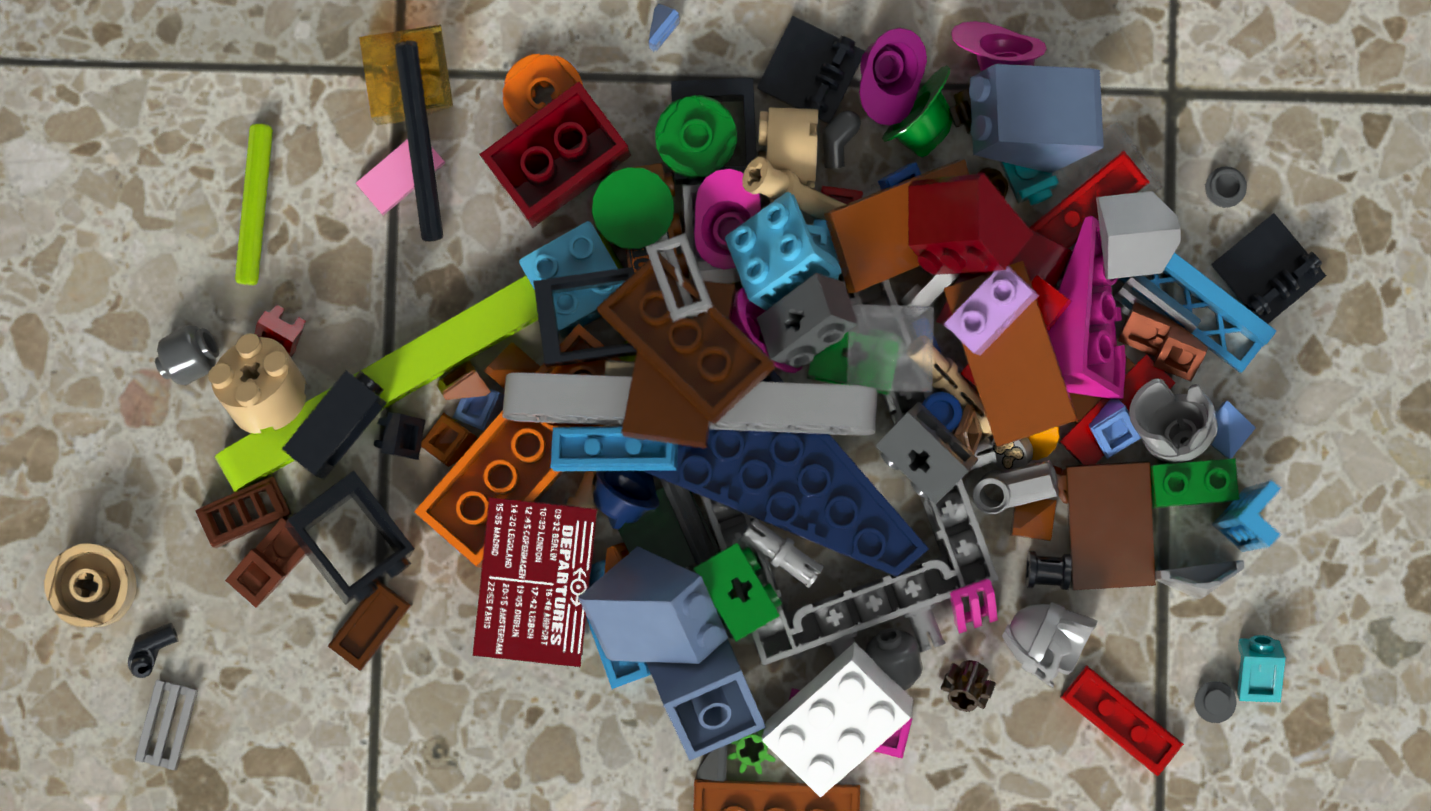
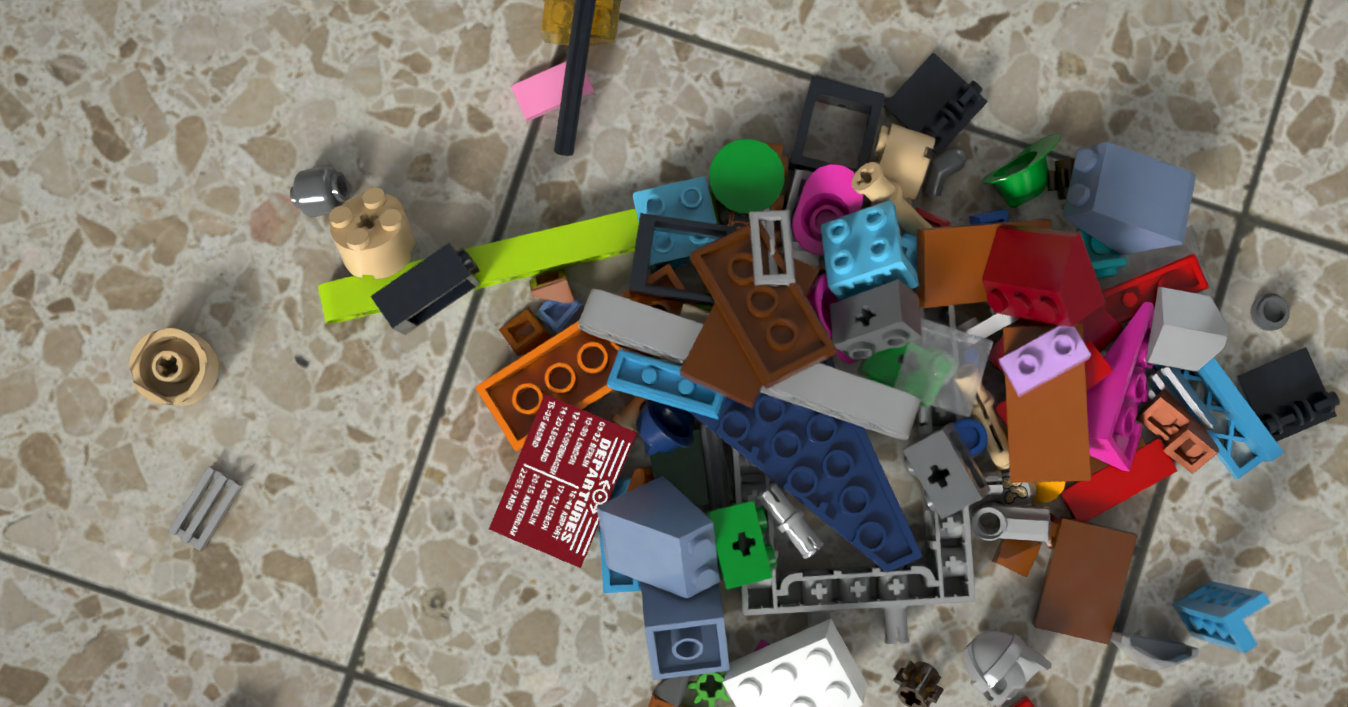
camera: 15 degrees right, 0 degrees up
black arm [127,623,179,678] -> none
copper slope [195,476,291,548] -> none
copper slope [225,516,306,607] -> none
lime axle [235,124,273,285] -> none
tile [254,305,306,357] -> none
black window [285,471,415,605] -> none
reddish brown tile [328,580,412,671] -> none
black tile [373,412,425,460] -> none
dark red slope [479,81,631,228] -> none
dark orange slope [484,342,541,390] -> none
orange plate [503,54,583,126] -> none
medium blue slope [648,4,680,52] -> none
green tile [655,95,737,178] -> none
magenta piece [859,28,927,126] -> none
dark grey head [865,628,923,691] -> none
dark pink tile [950,579,998,634] -> none
dark pink piece [951,21,1047,71] -> none
medium nougat slope [953,404,982,454] -> none
black bush [1025,551,1072,590] -> none
medium blue slope [1088,399,1141,459] -> none
light grey helmet [1129,378,1218,463] -> none
green brick [1150,458,1240,509] -> none
medium blue slope [1211,401,1256,459] -> none

